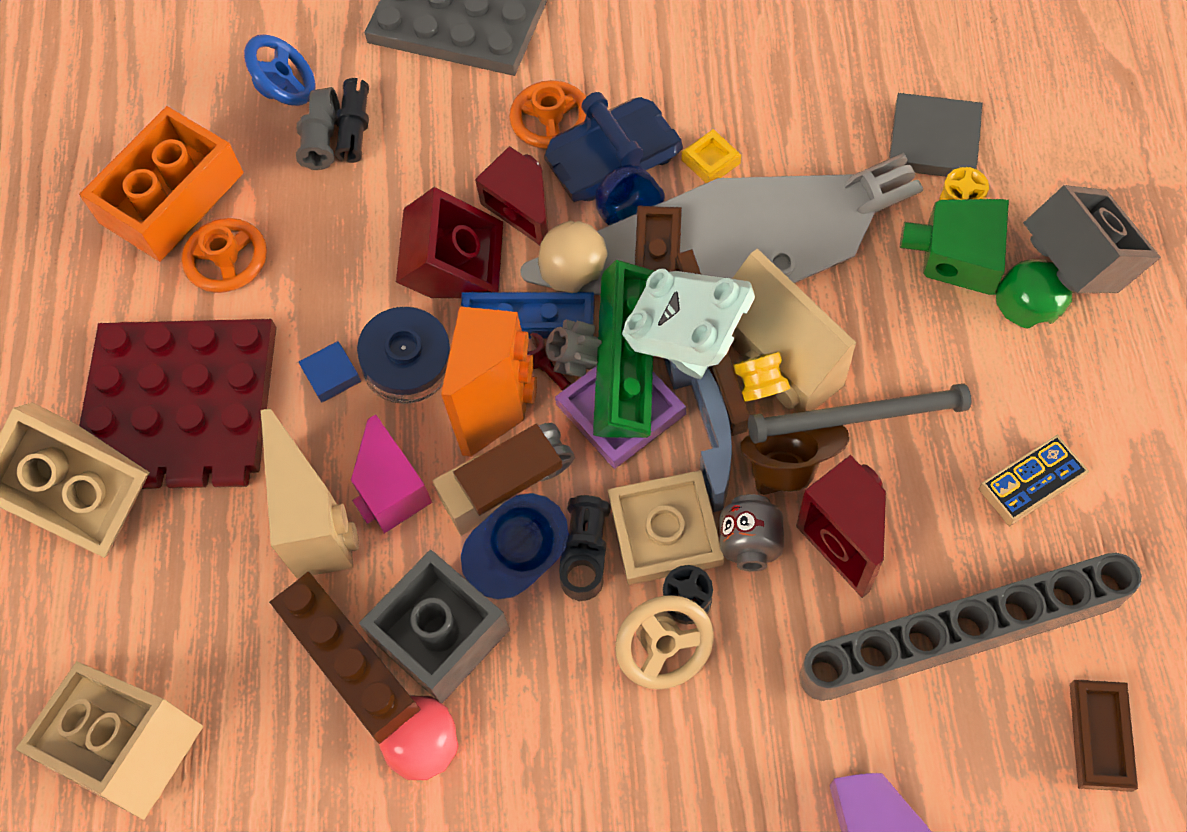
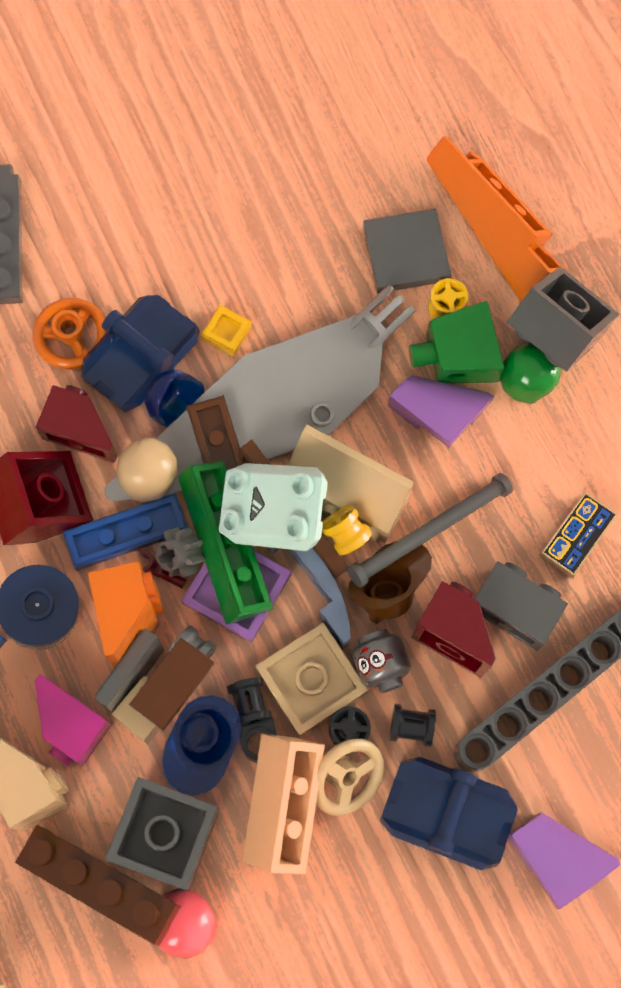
camera: 30 degrees left, 10 degrees up
none -> dark grey tile [95,628,164,713]
none -> light nougat brick [242,734,325,874]
none -> dark blue shield [380,757,518,870]
none -> medium lavender slope [388,375,494,448]
none -> black bush [390,704,436,747]
none -> orange wedge [427,136,568,302]
none -> dark grey brick [475,561,568,651]

